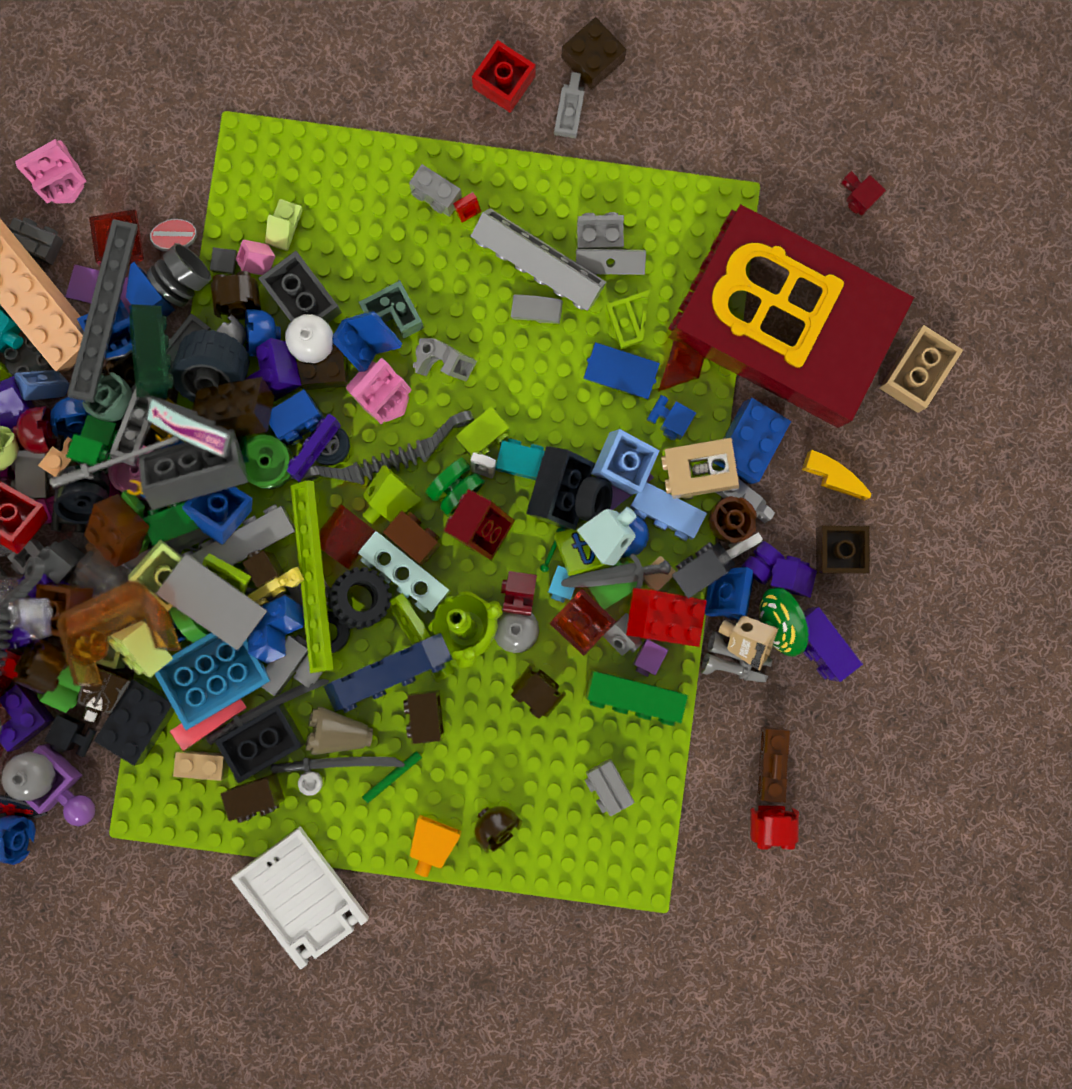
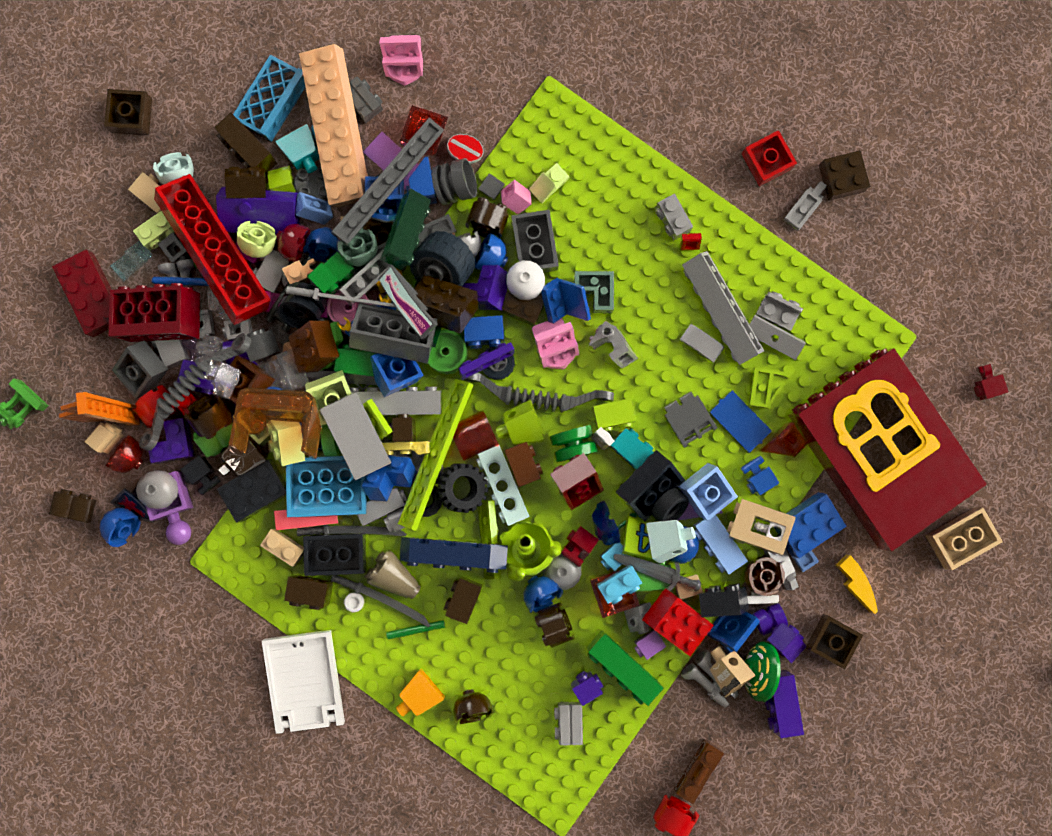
camera: 30 degrees right, 0 degrees up
none -> blue cylinder [523,576,563,613]
none -> dark purple brick [571,671,604,706]
none -> clear blue cylinder [592,500,620,545]
none -> medium azure brick [597,565,642,604]
none -> dark grey plate [664,392,717,448]
none -> medium blue tile [792,550,819,572]

